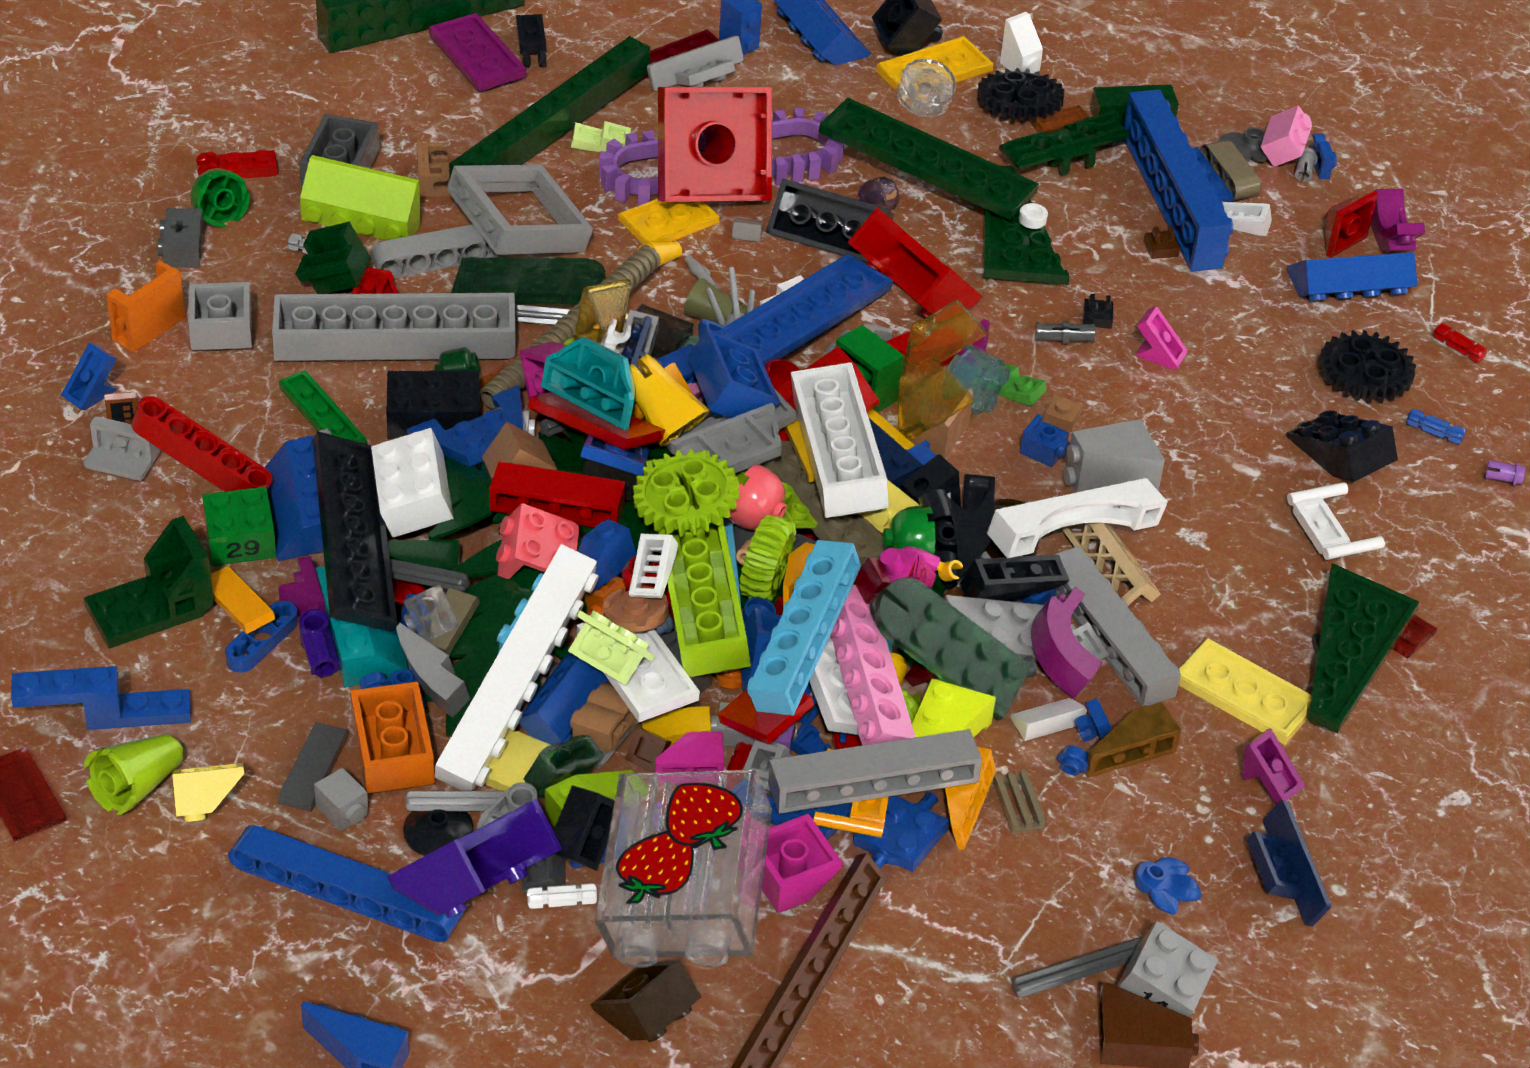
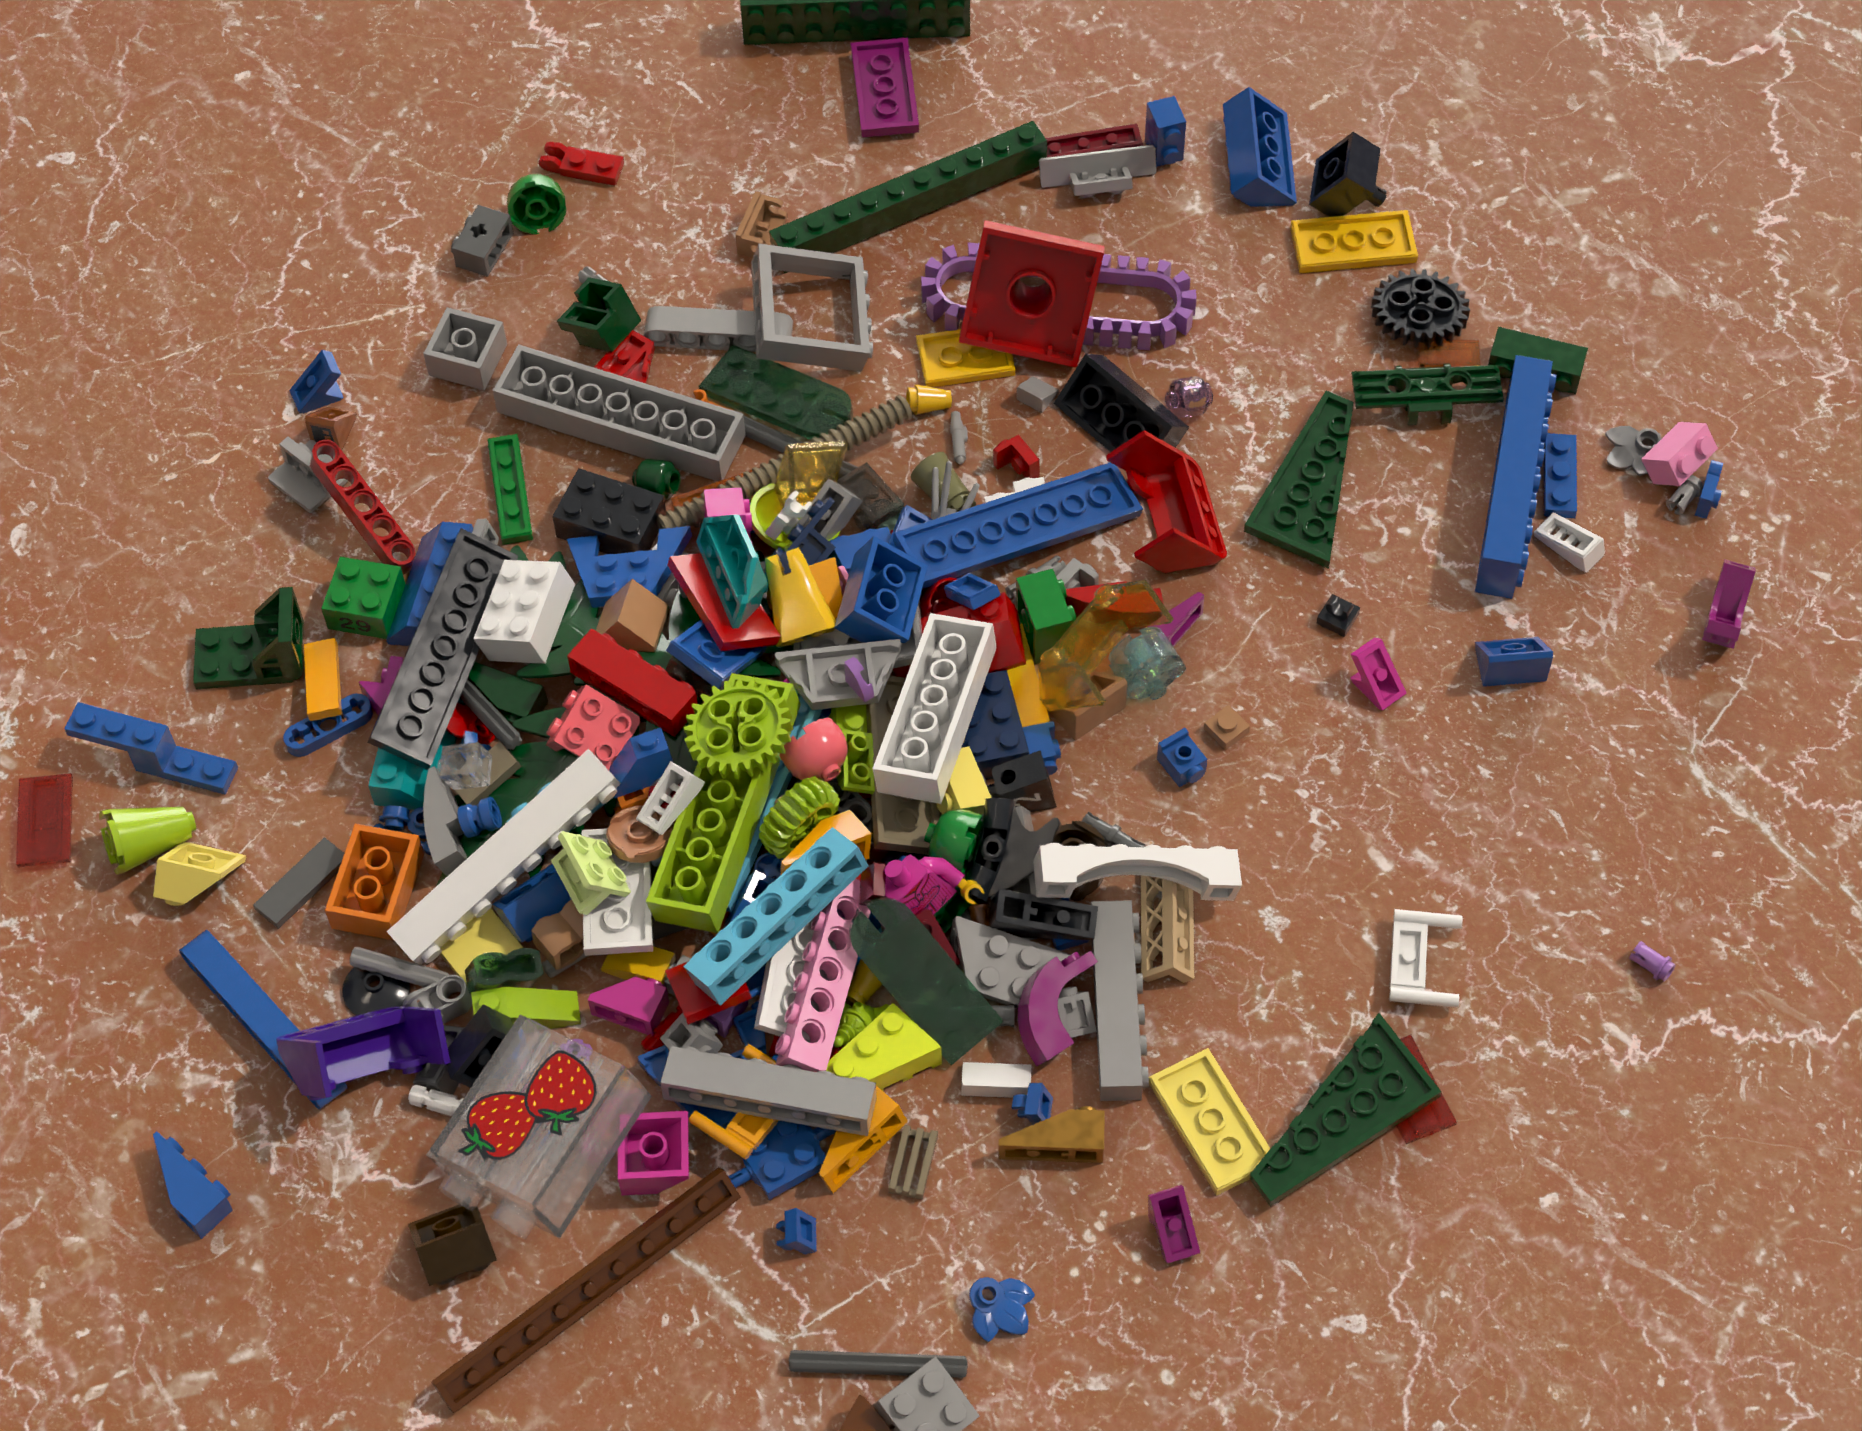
camera: 30 degrees right, 15 degrees up
orange panel [106,260,185,353] -> none
dark grey brick [299,114,380,190] -> none
dark purple piece [299,609,340,678] -> none
lime slope [300,155,421,240] -> none
light grey brick [314,767,369,831] -> none
black hinge [516,14,546,67] -> none
yellowish green slope [571,121,631,152] -> none
reddish brown plate [625,728,671,772] -> none
dark green plate [819,98,1039,220] -> none
clear wheel [896,59,957,118] -> none
black plate [962,474,995,511] -> none
bright green slope [978,362,1047,406] -> none
white slope [1000,12,1043,73] -> none
white tile [1019,203,1048,229] -> none
dark grey pin [1035,321,1095,344] -> none
blue plate [1057,745,1088,776] -> none
light grey slope [1063,419,1165,493] -> none
reddish brown tile [1143,225,1180,259] -> none
dark tan beam [1200,140,1260,201] -> none
dark blue bracket [1247,800,1331,927] -> none
black slope [1286,410,1398,482] -> none
blue slope [1287,252,1417,301] -> none
black gear [1319,330,1416,403] -> none
red slope [1324,191,1378,258] -> none
blue axle [1406,409,1466,445] -> none
red axle [1433,323,1487,363] -> none
none -> blue wheel [457,797,502,838]
none -> blue tile [776,1208,817,1255]
none -> medium lavender tile [844,656,874,703]
none -> blue tile [944,573,1001,610]
none -> red bracket [993,434,1040,478]
none -> blue slope [1475,637,1553,687]

